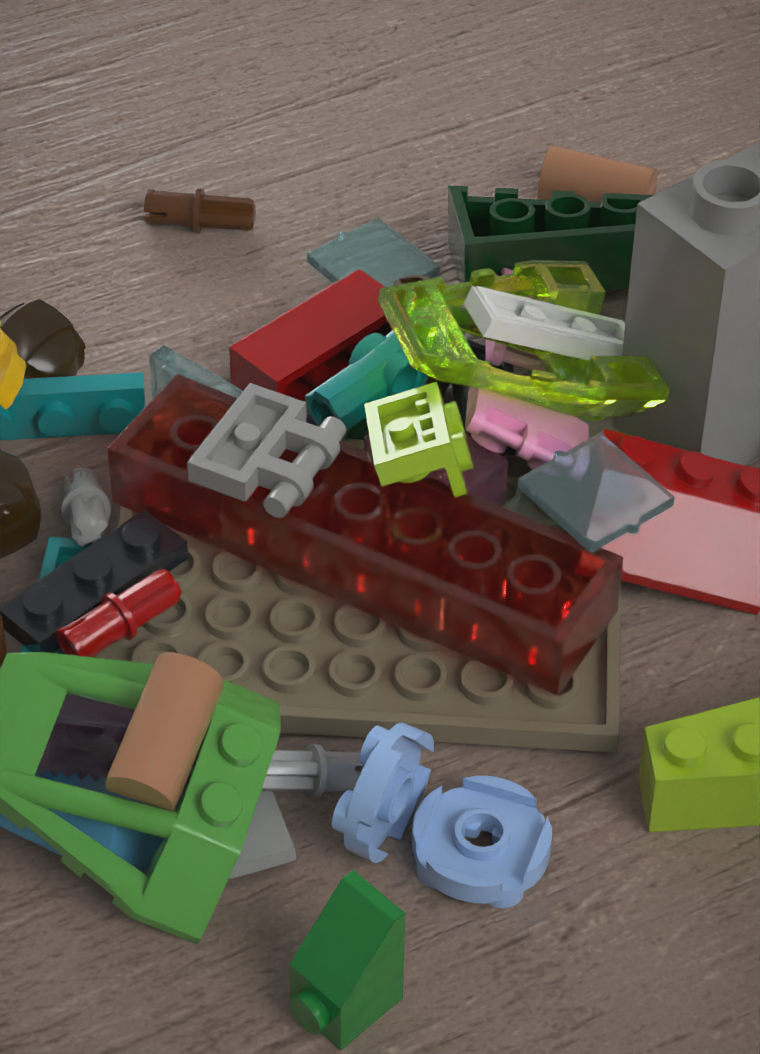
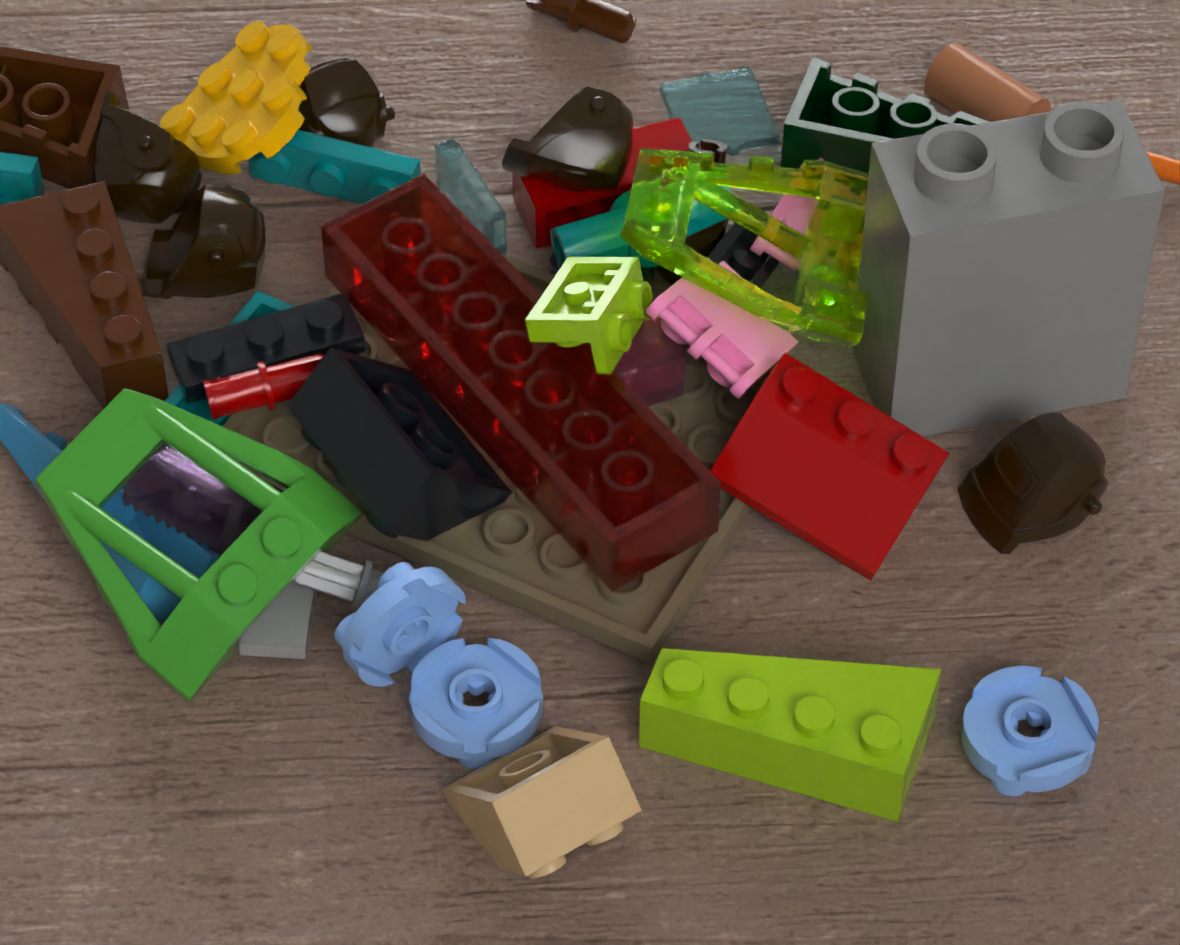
camera: 25 degrees right, 5 degrees up
light grey axle [61,467,111,547] -> none
nougat brick [105,652,224,811] -> none
light grey plate [187,383,347,518] -> none
green slope [289,870,405,1050] -> none
white tile [464,286,625,368] -> none
clear light blue piece [518,433,675,553] -> none
none -> black slope [287,348,512,541]
none -> tan slope [442,726,642,879]
none -> dark brown helmet [502,86,633,192]

